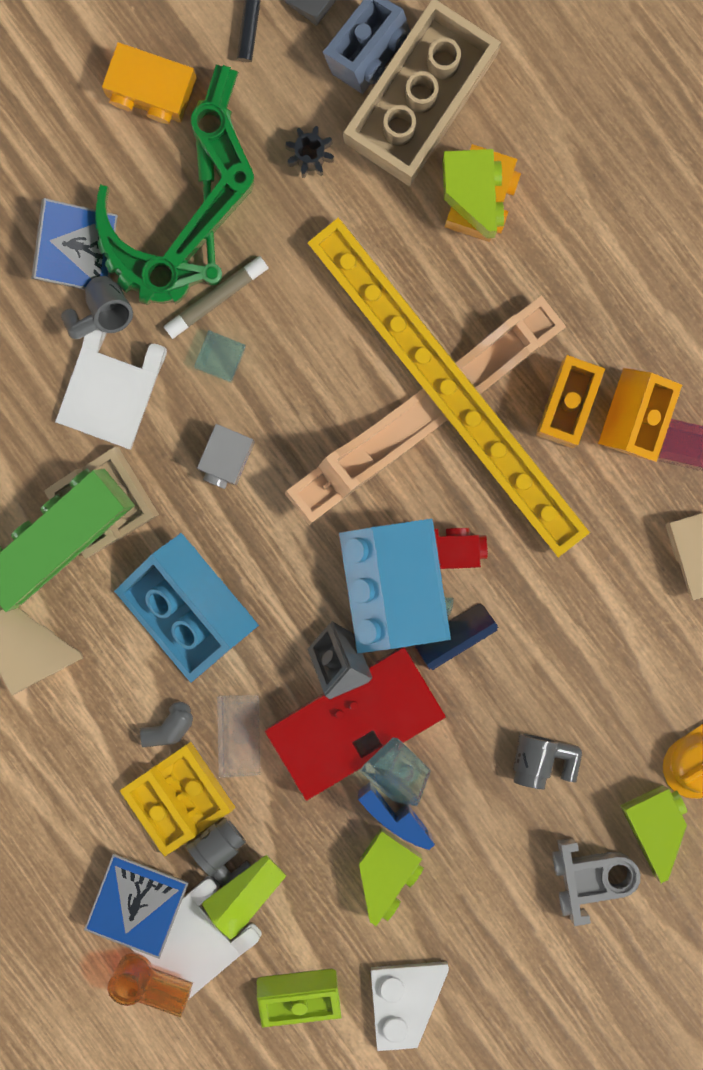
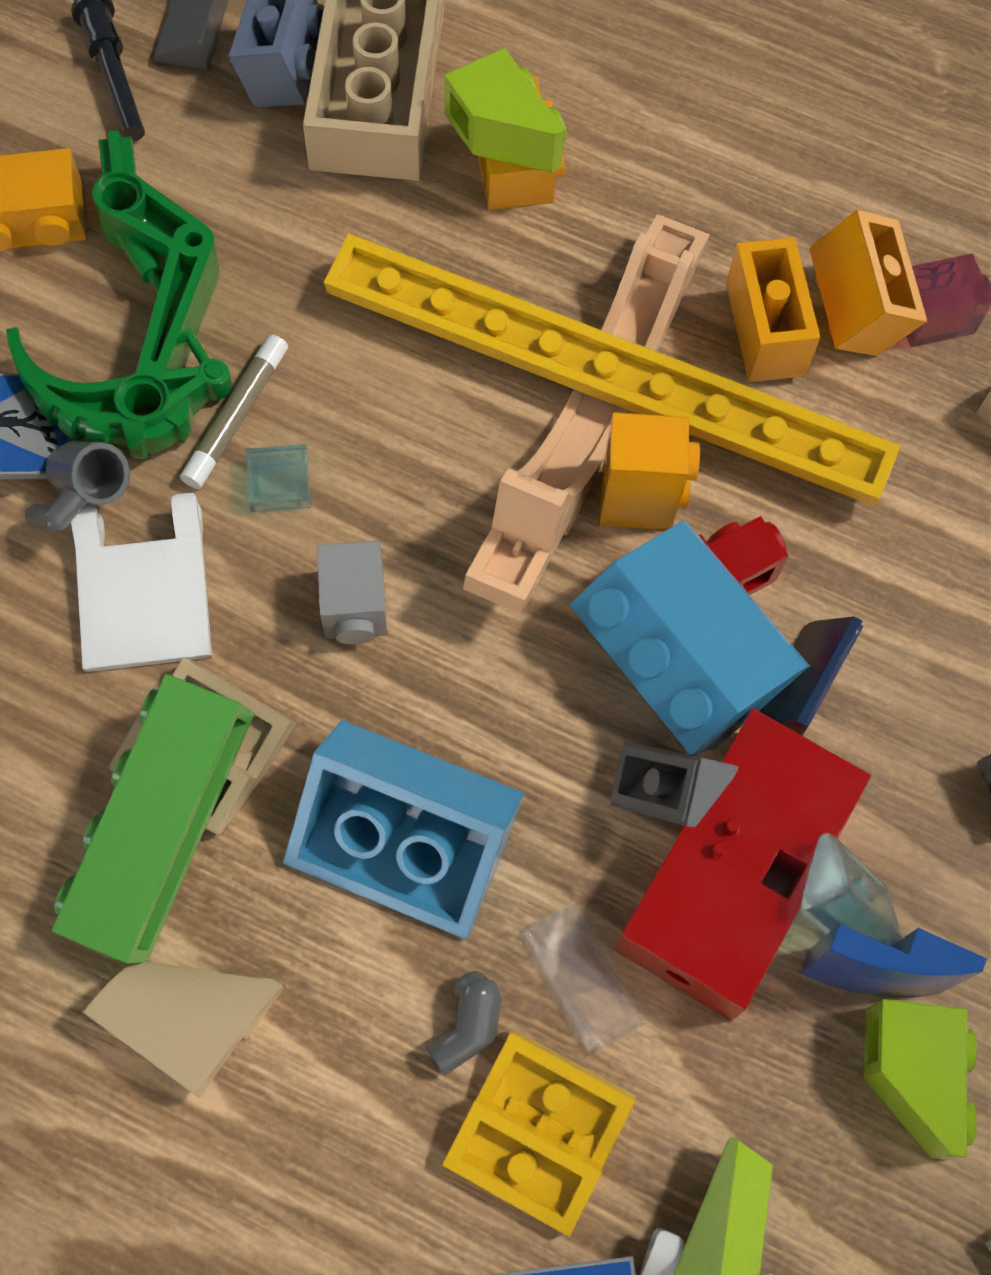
camera: 30 degrees left, 20 degrees down
dark grey piece [186,817,252,887] -> none
black gear [285,126,334,178] -> none
none -> light orange brick [599,412,700,530]

